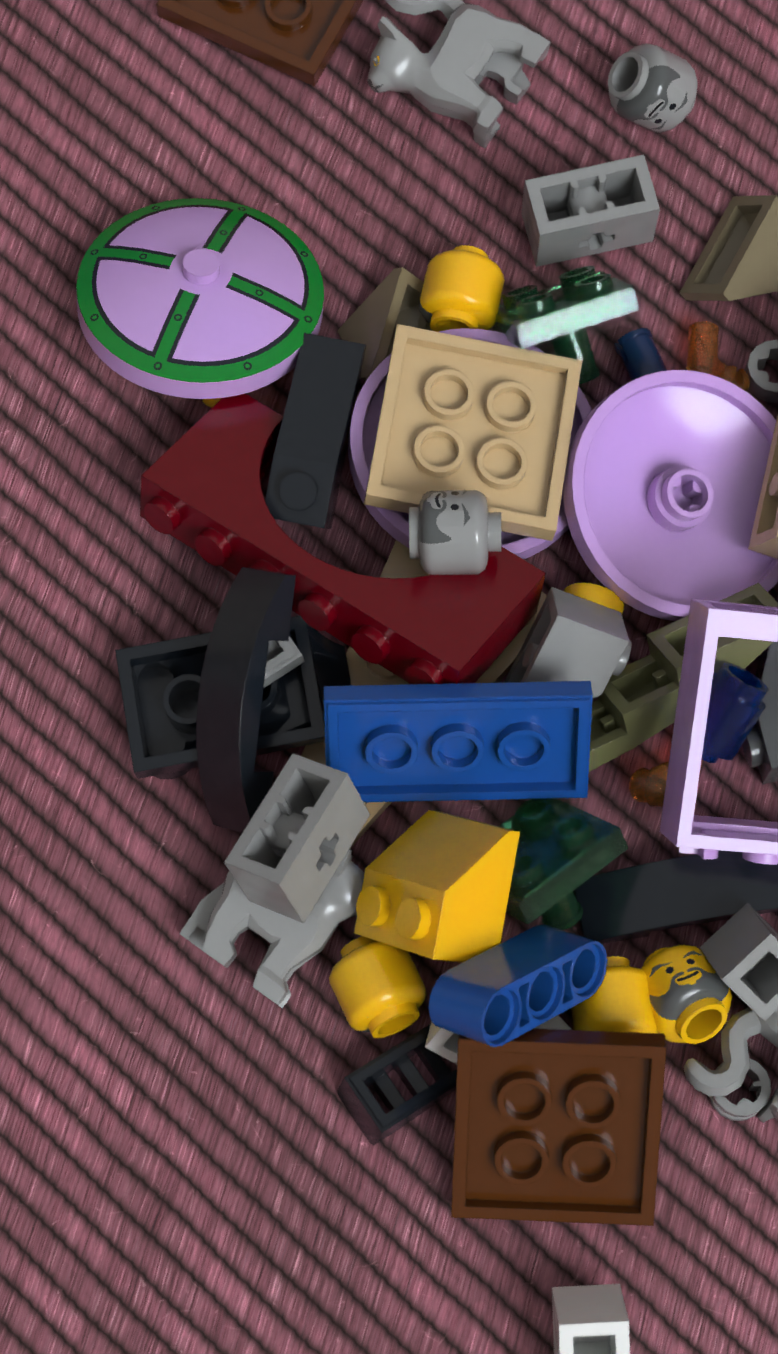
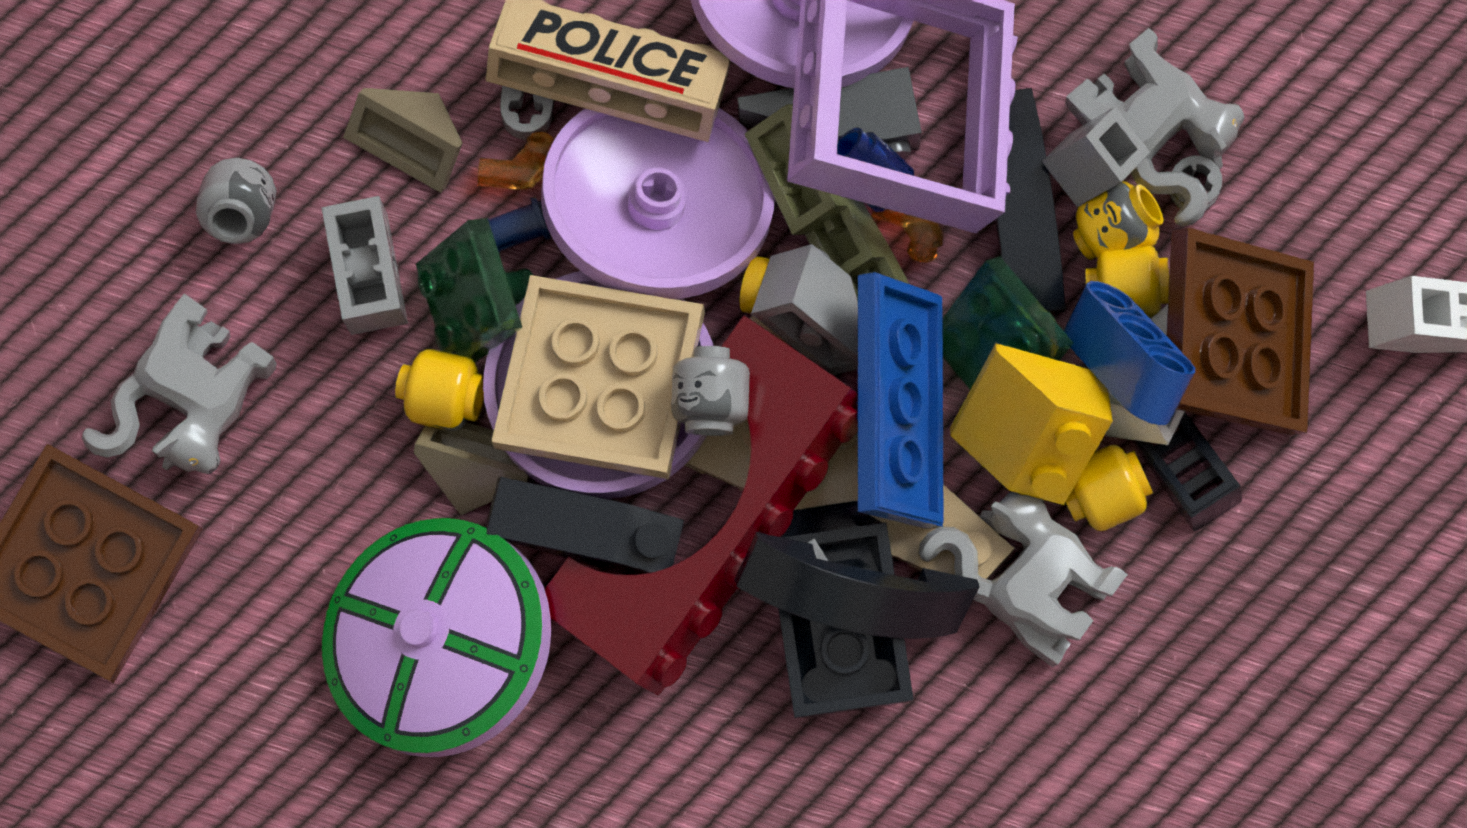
camera: 85 degrees left, 5 degrees up
light grey brick [224,753,370,924] -> none

